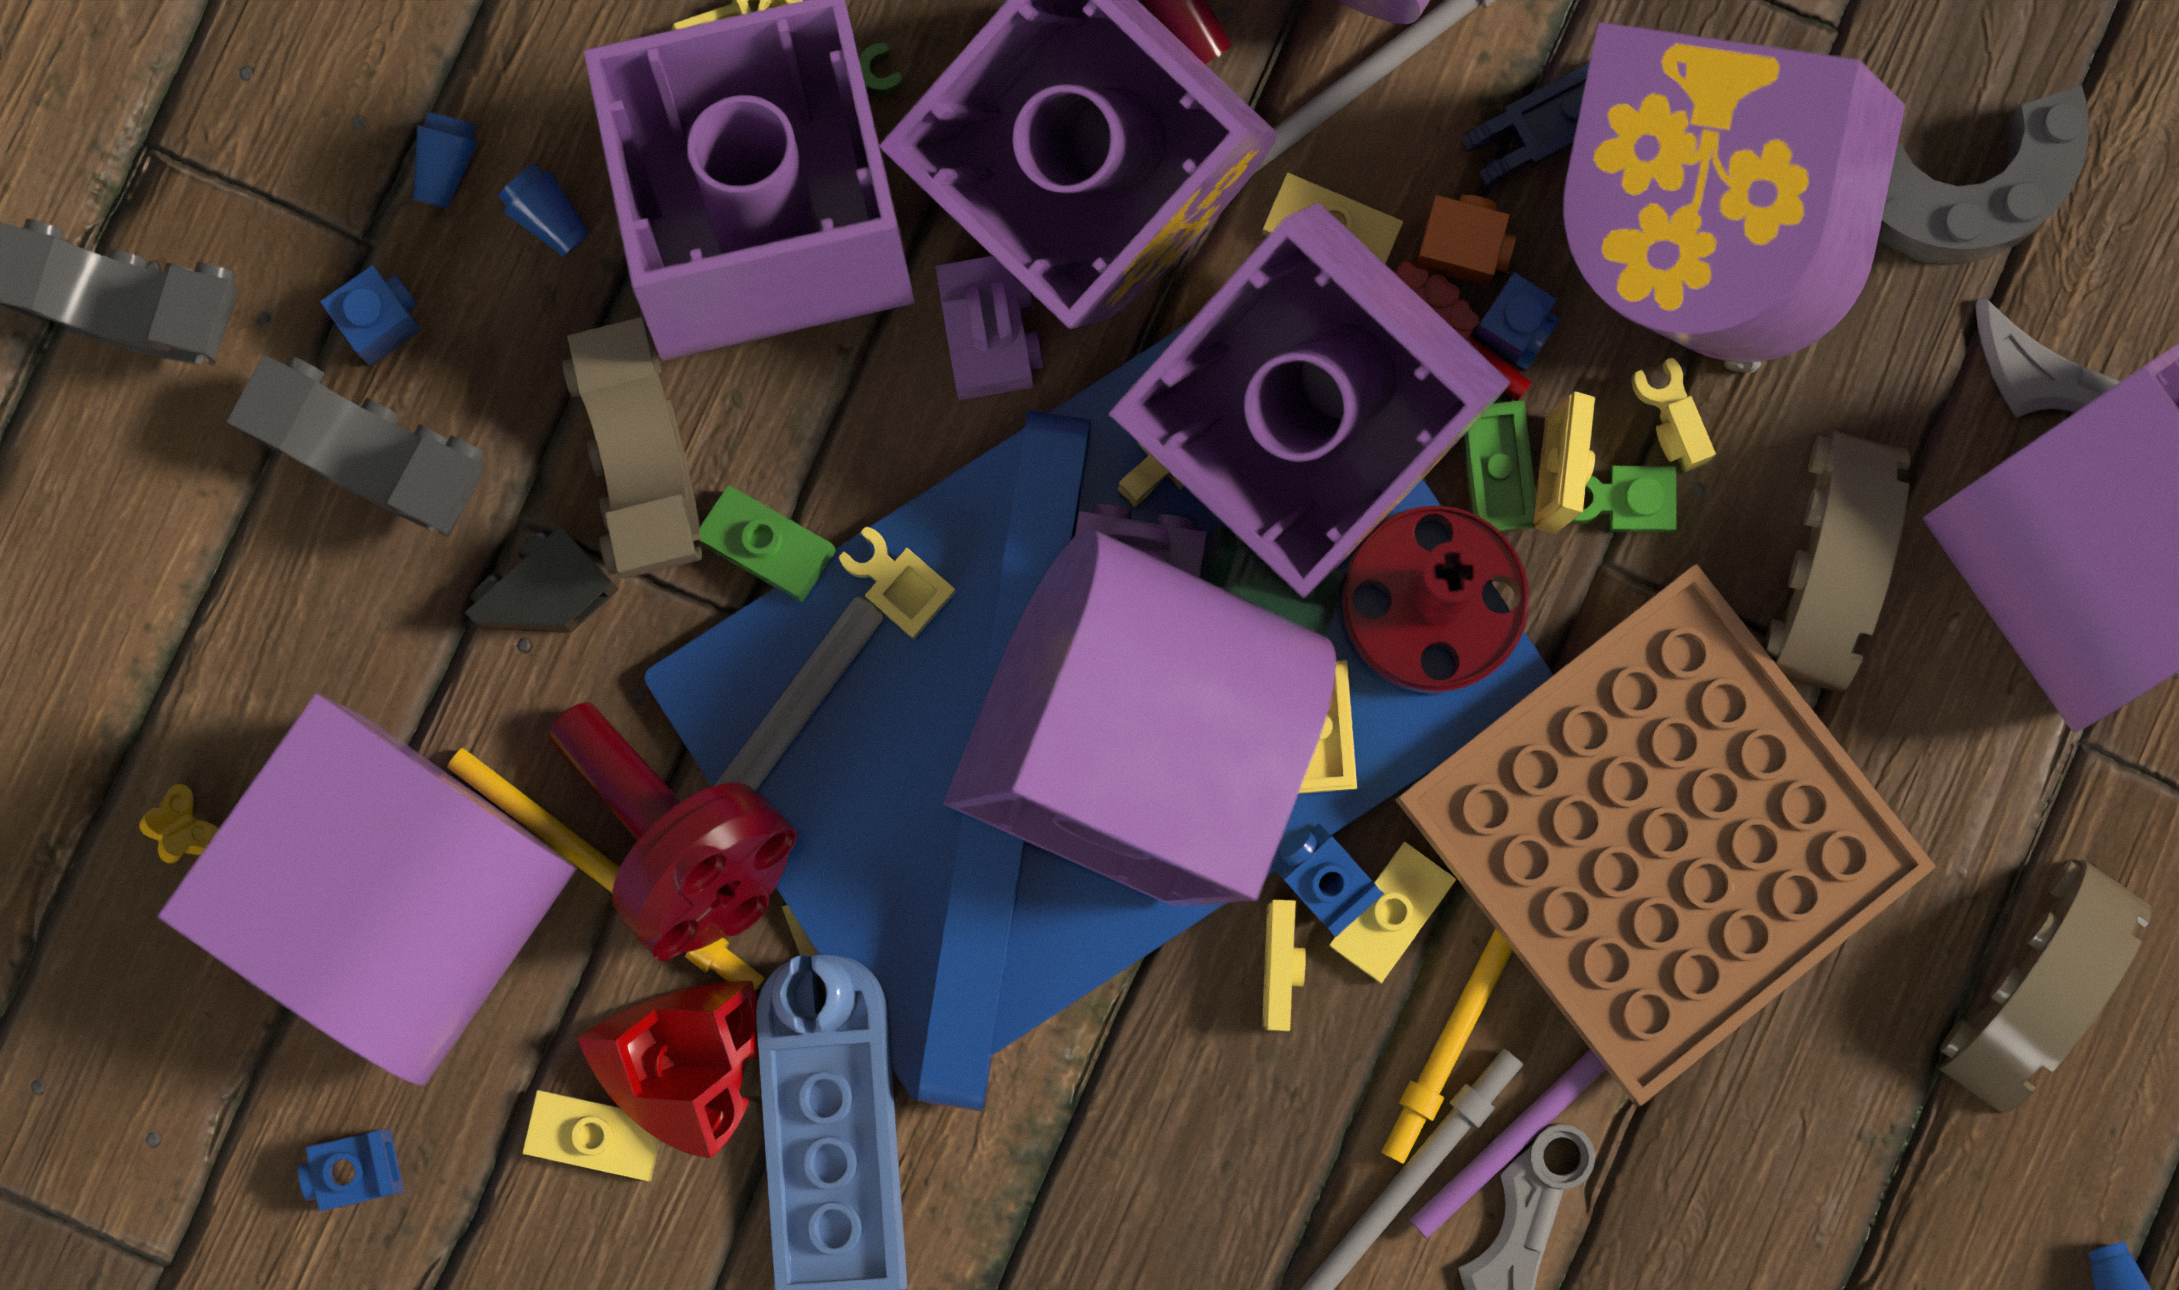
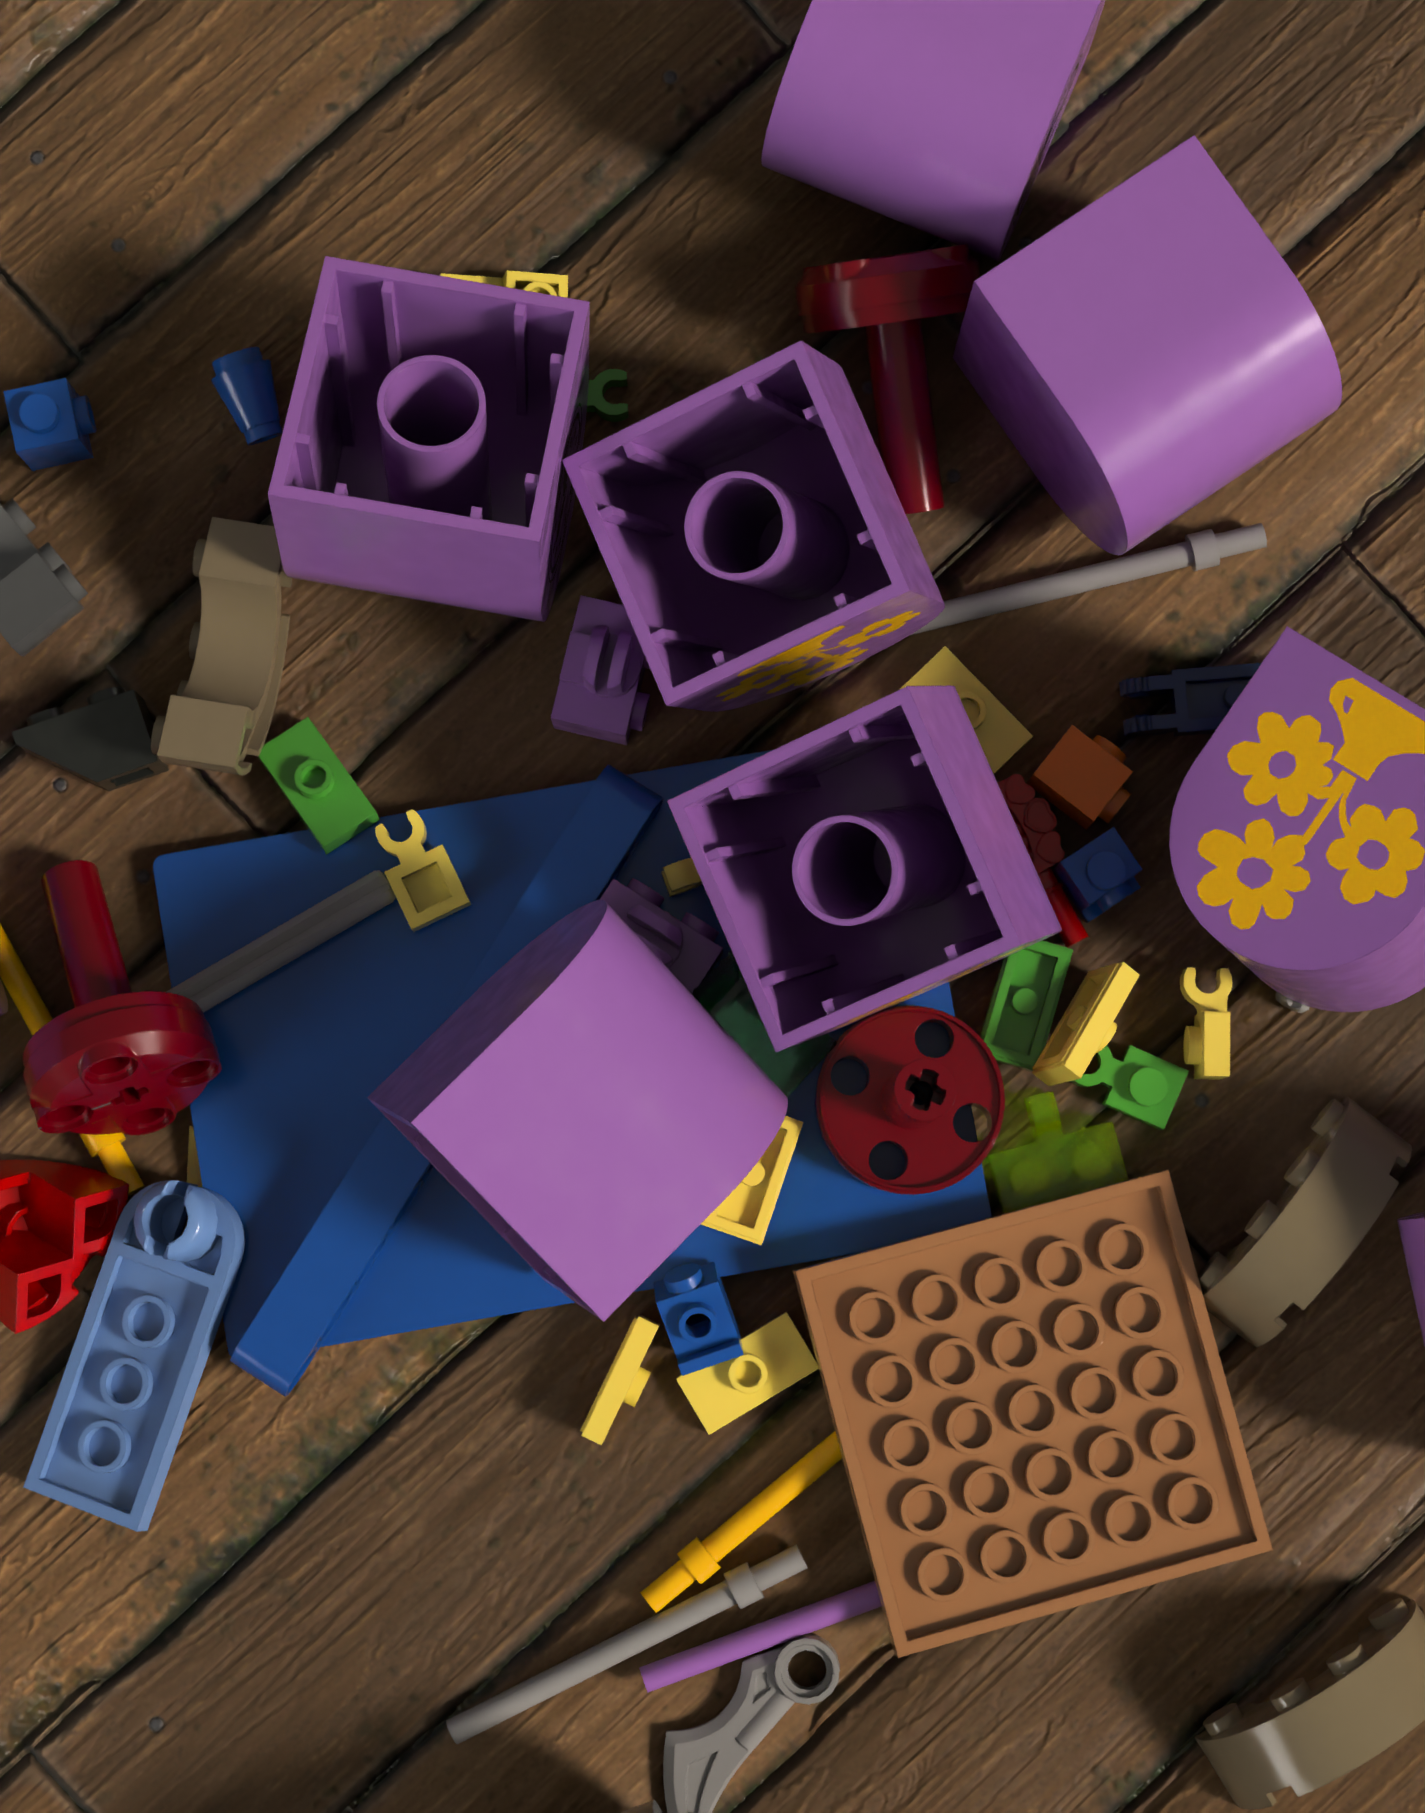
camera: 20 degrees right, 0 degrees up
blue cone [412,112,479,209] -> none
none -> clear neon green plate [987,1091,1128,1214]

